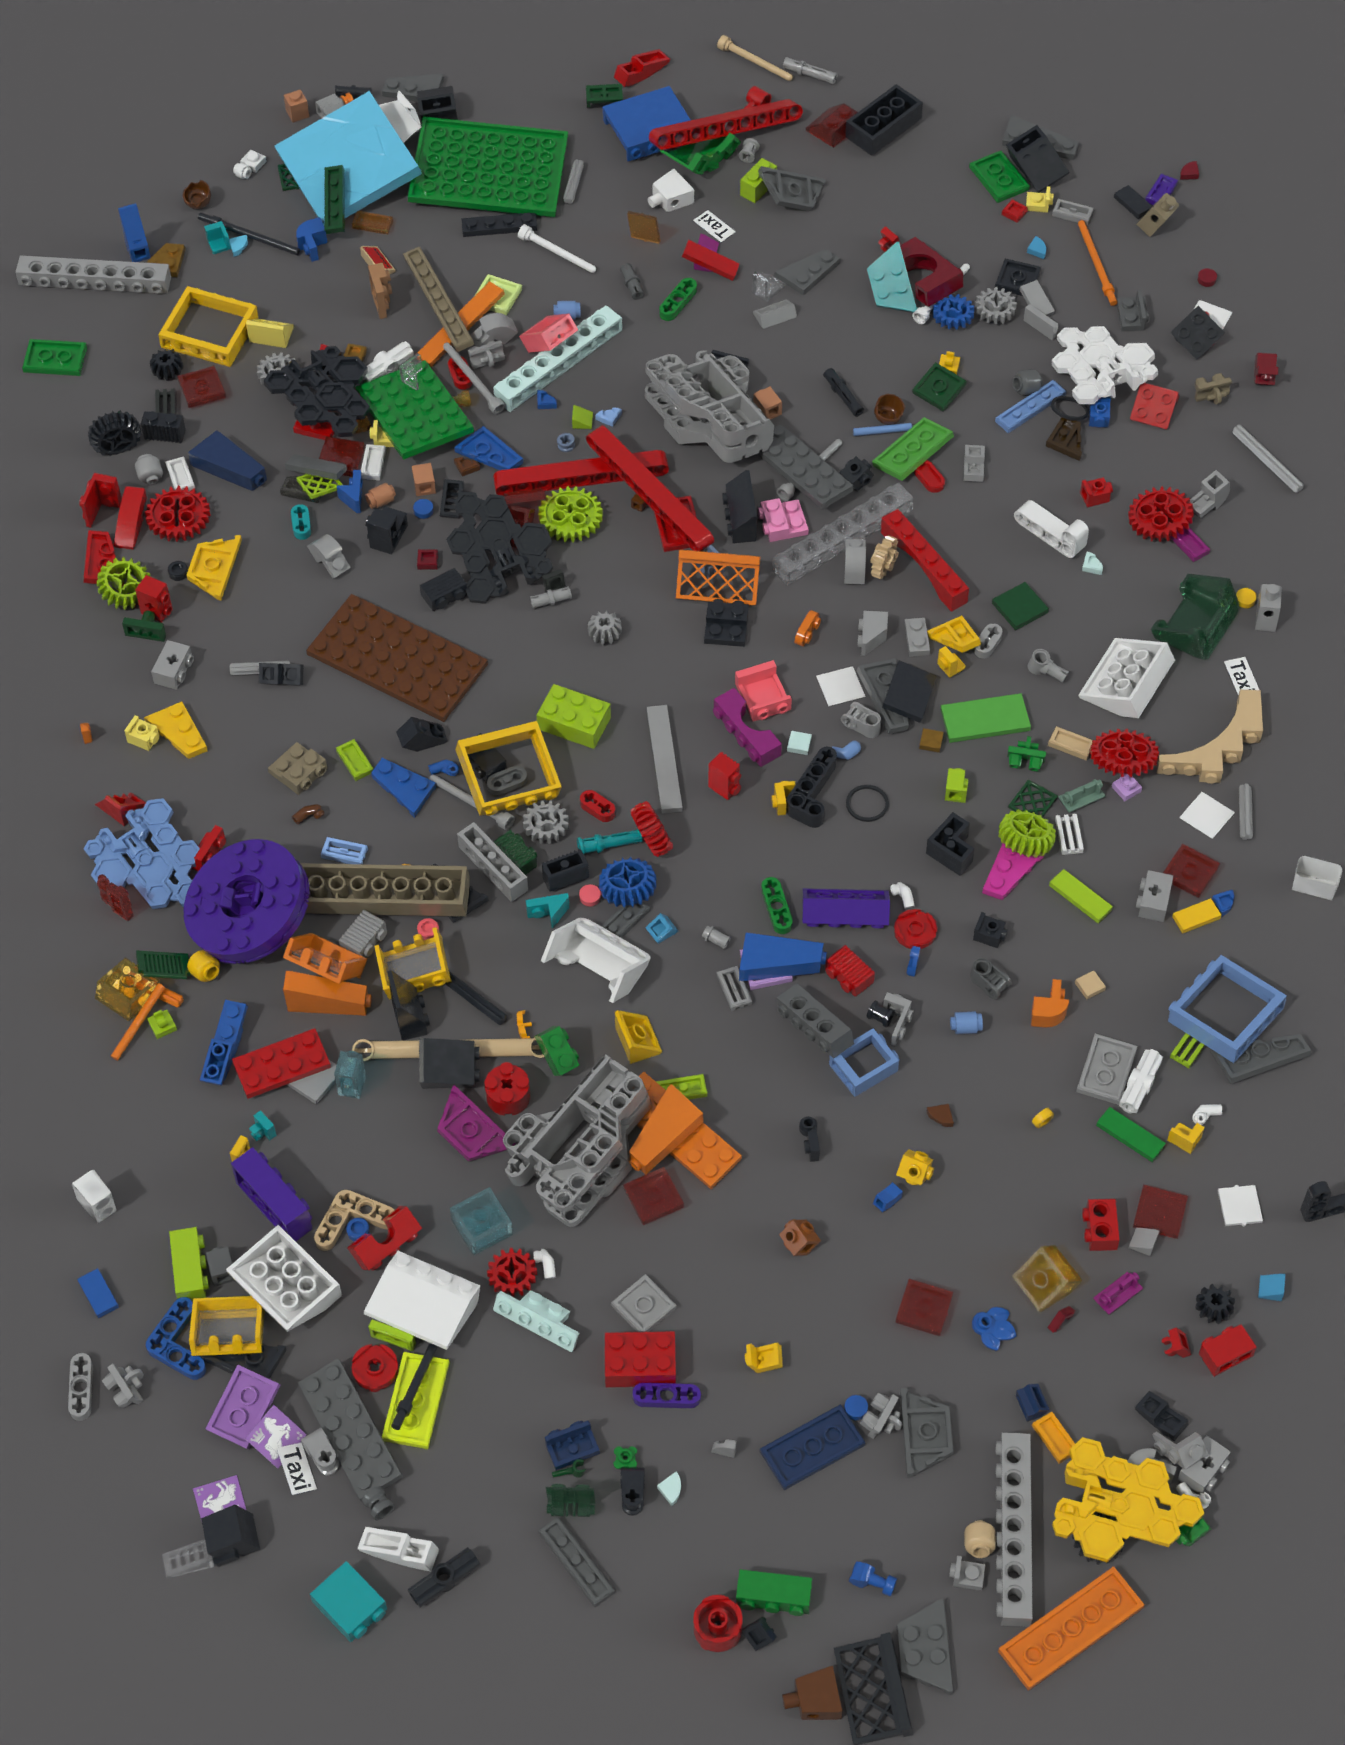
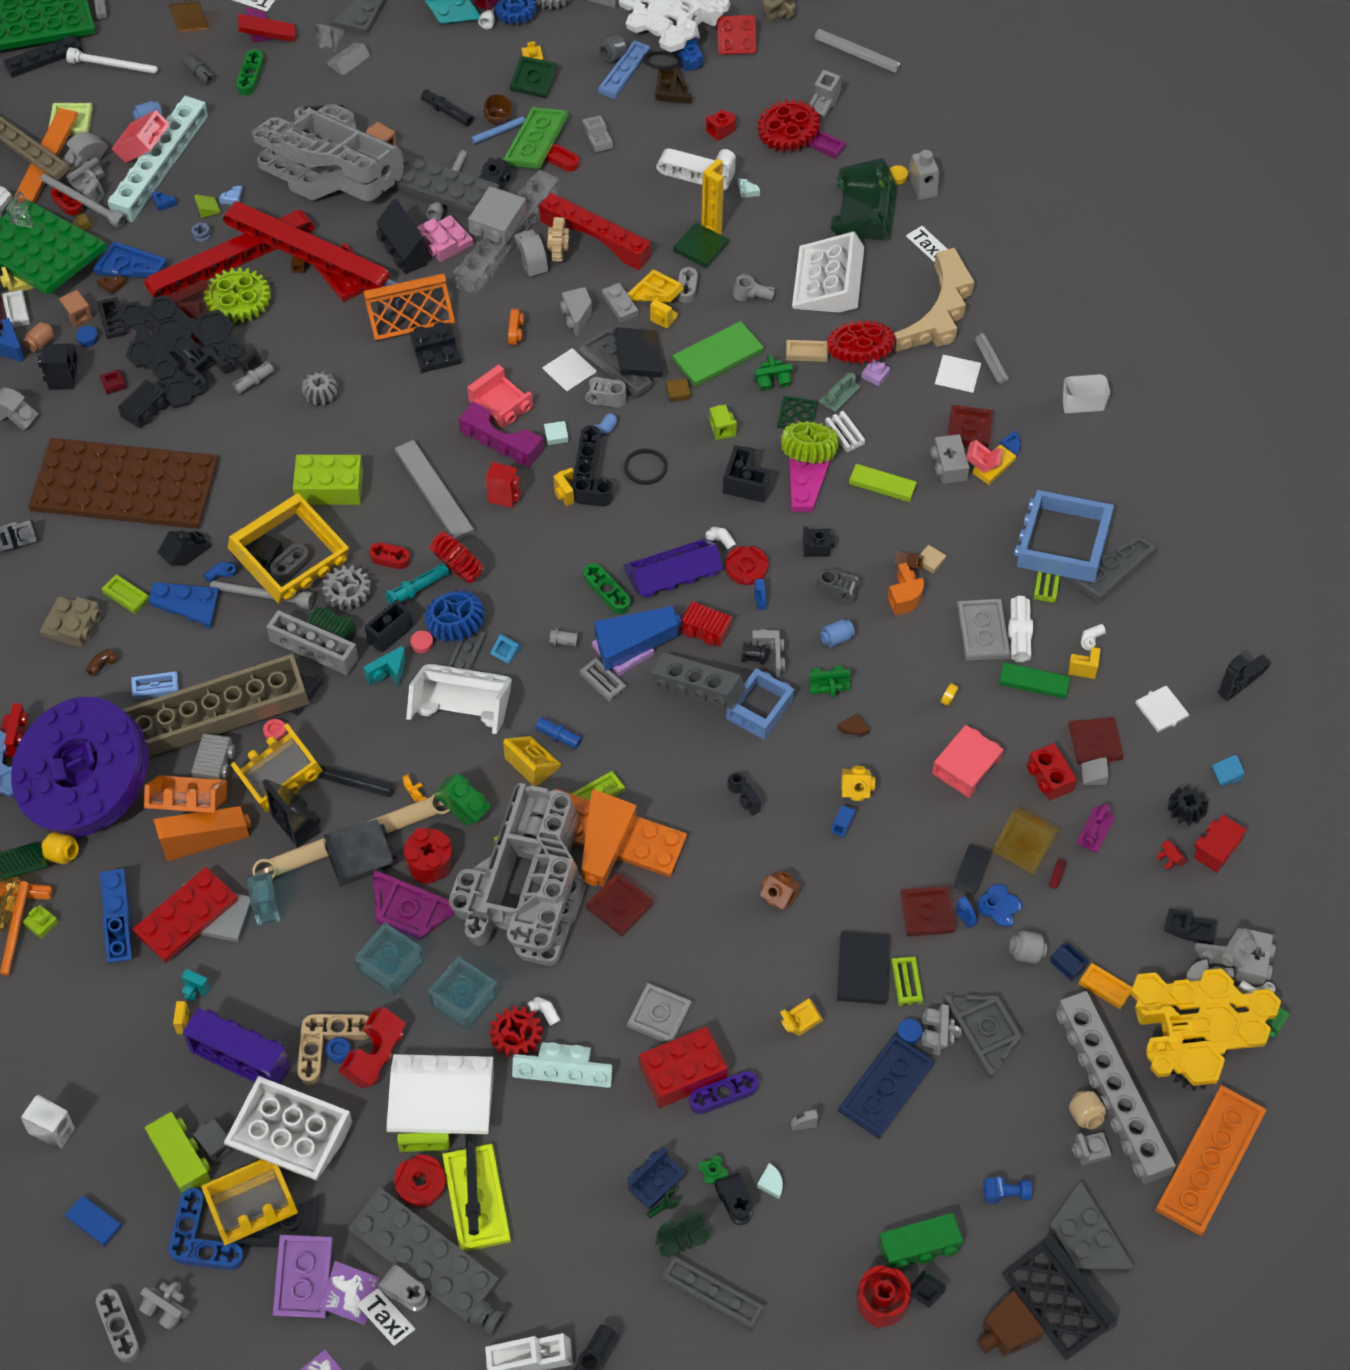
camera: 25 degrees left, 0 degrees up
none -> light grey tile [78,179,105,204]
none -> clear light blue brick [354,923,425,996]
none -> light grey brick [468,186,527,245]
none -> blue pin [535,717,582,750]
none -> yellow fence [701,159,724,234]
none -> green hips [809,665,850,698]
none -> black tile [837,931,889,1005]
none -> lime tile [891,956,923,1006]
none -> reddish brown piece [894,551,924,570]
none -> coral panel [932,725,1004,798]
none -> black slope [953,844,992,895]
none -> blue tile [955,896,977,929]
none -> coral bracket [966,440,1003,473]
none -> light grey head [1009,930,1047,964]

